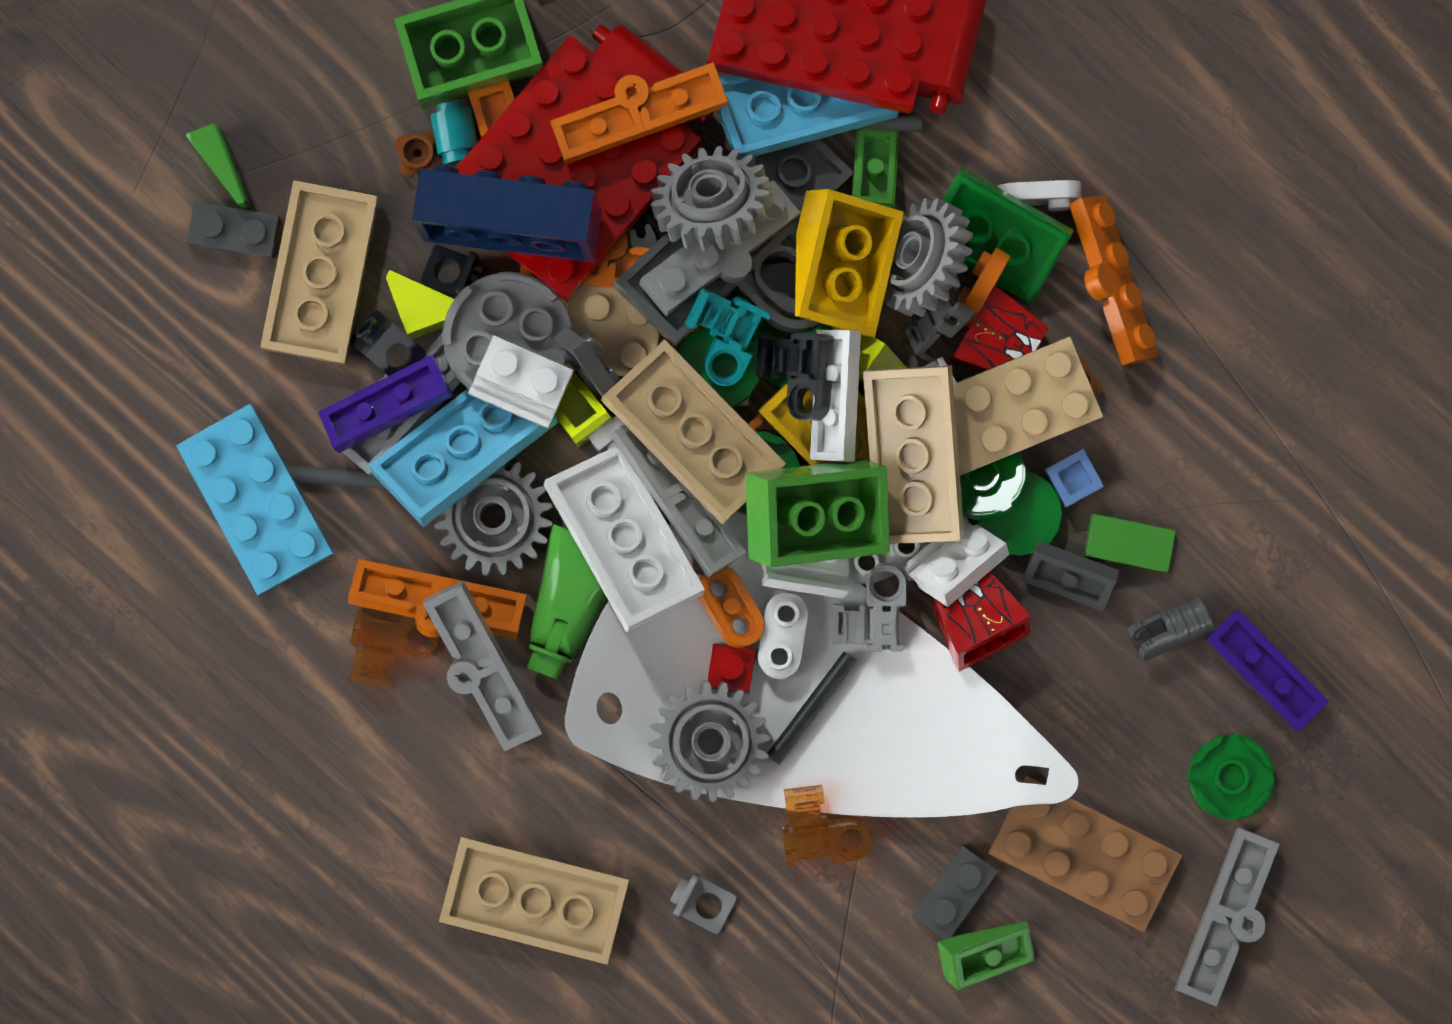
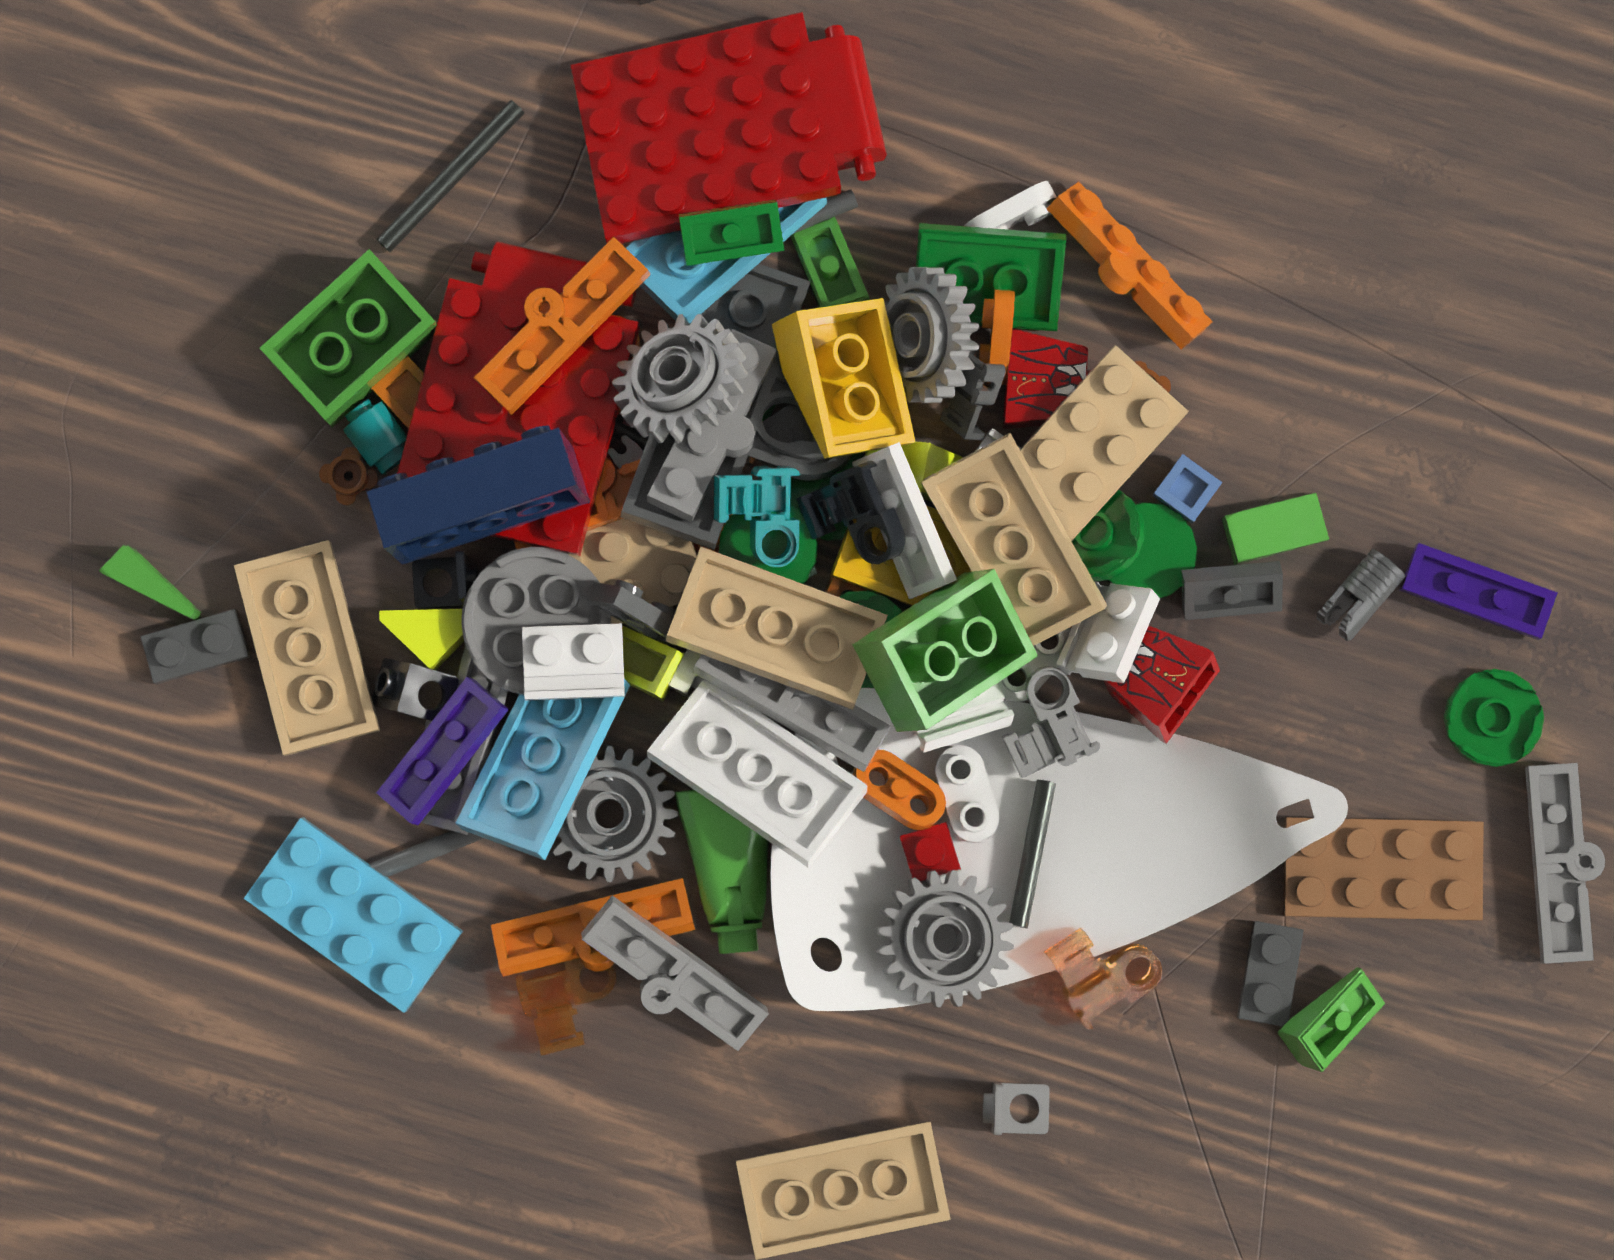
camera: 30 degrees left, 0 degrees up
none -> green plate [679,200,784,266]

